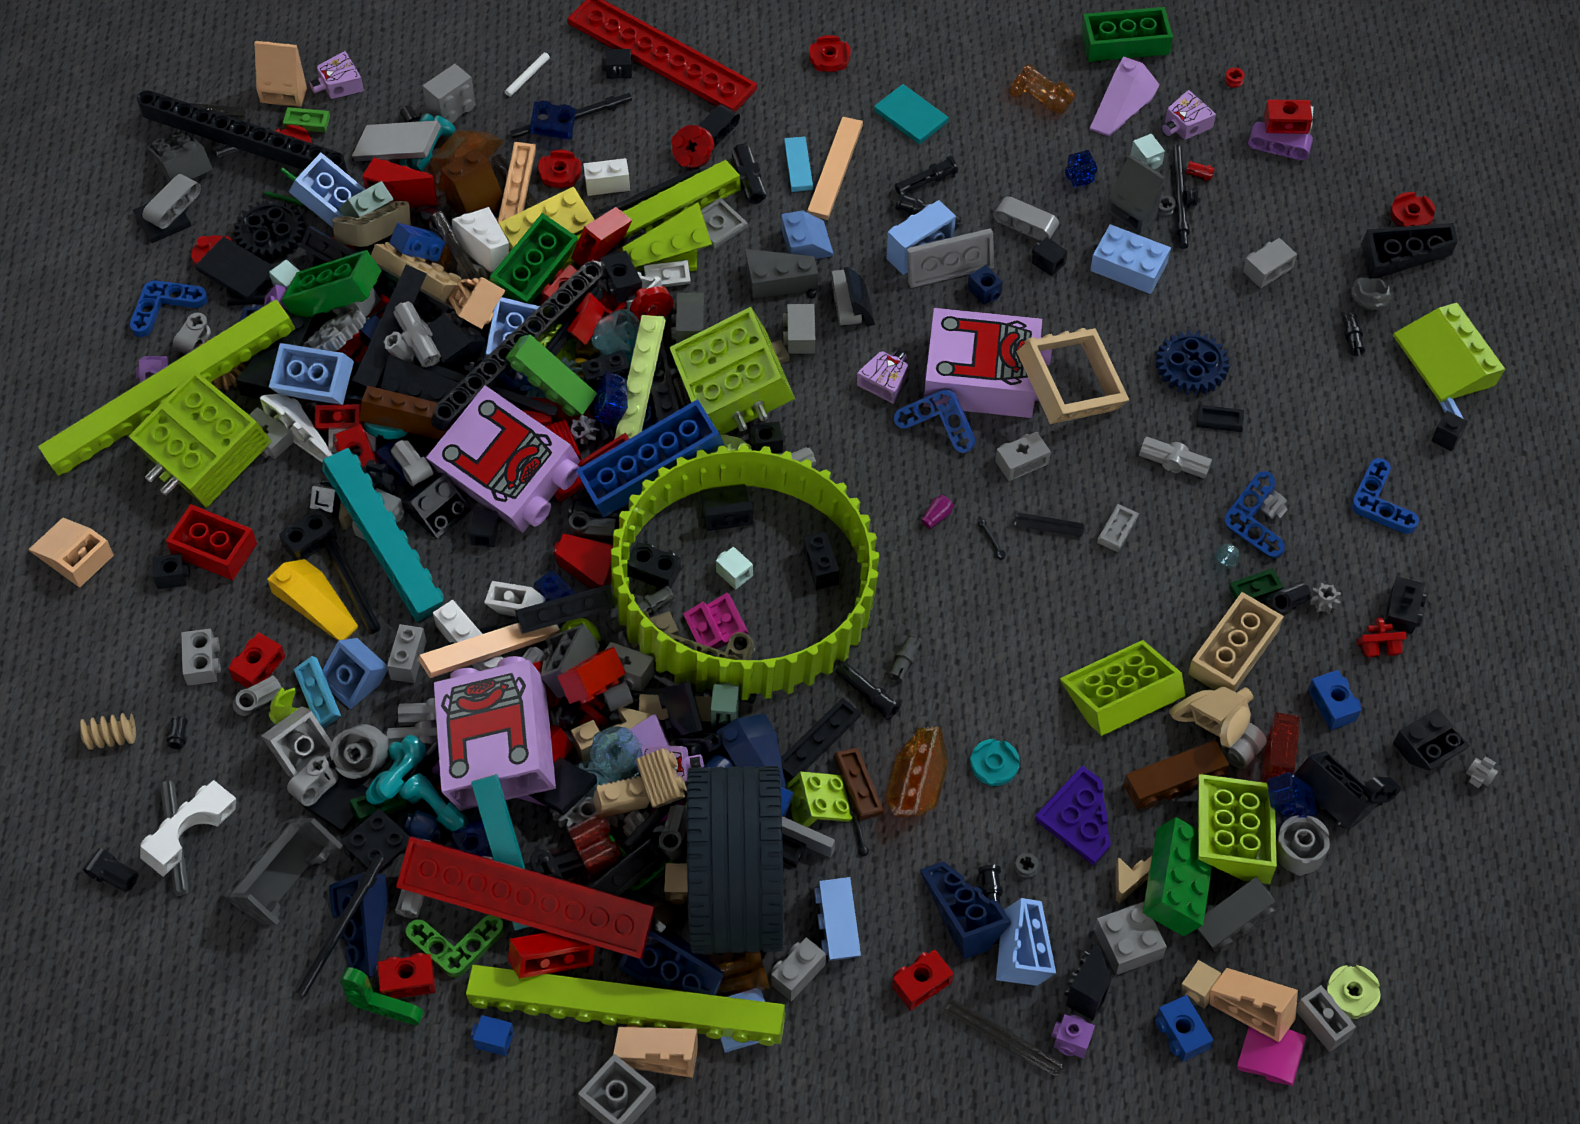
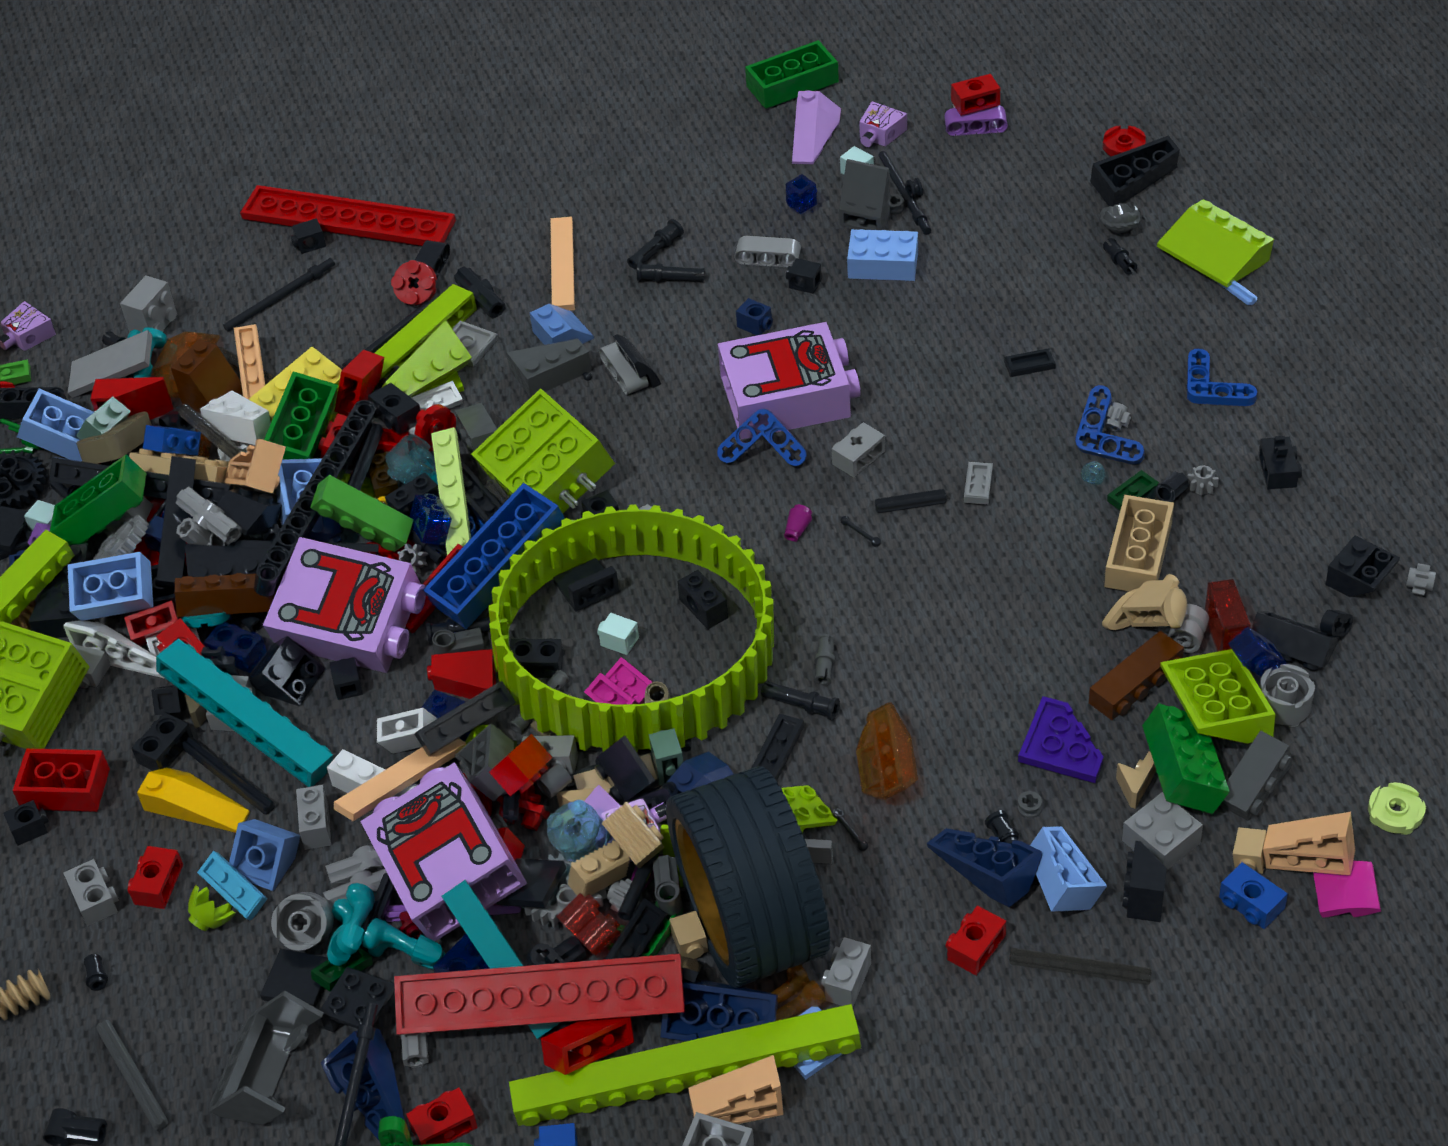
camera: 15 degrees left, 10 degrees down
white arch [140,780,236,877] -> none
light grey piece [233,676,281,716] -> none
light grey brick [261,706,332,778] -> none
light grey piece [287,756,338,806] -> none
light grey piece [391,440,433,486] -> none
dark blue head [403,810,442,841] -> none
bright green beam [406,915,504,978] -> none
white bar [505,52,550,97] -> none
clear blue brick [530,101,576,140] -> none
red plate [538,150,582,188] -> none
red slope [567,293,605,345] -> none
tan brick [571,720,606,763] -> none
white brick [583,158,630,196] -> none
light grey brick [783,304,815,354] -> none
medium azure tile [784,137,813,192] -> none
red plate [809,35,851,72] -> none
light blue wedge [814,877,861,961] -> none
reddish brown tile [833,747,884,820] -> none
lavender torso [857,350,908,404] -> none
teal tile [874,84,949,145] -> none
light blue brick [886,200,956,275] -> none
light grey tile [907,228,994,288] -> none
teal tile [970,739,1020,786] -> none
clear orange piece [1009,63,1076,114] -> none
tan window [1016,328,1129,424] -> none
medium lavender brick [1051,1014,1095,1058] -> none
lime slope [1060,640,1185,736] -> none
light grey piece [1139,436,1212,479] -> none
dark blue gear [1155,330,1230,396] -> none
red pin [1186,161,1215,181] -> none
red bush [1225,68,1245,88] -> none
light grey brick [1243,238,1297,288] -> none
light grey brick [1296,985,1356,1052] -> none
blue brick [1308,670,1361,730] -> none
red hips [1356,618,1407,658] -> none
black brick [1431,411,1468,452] -> none

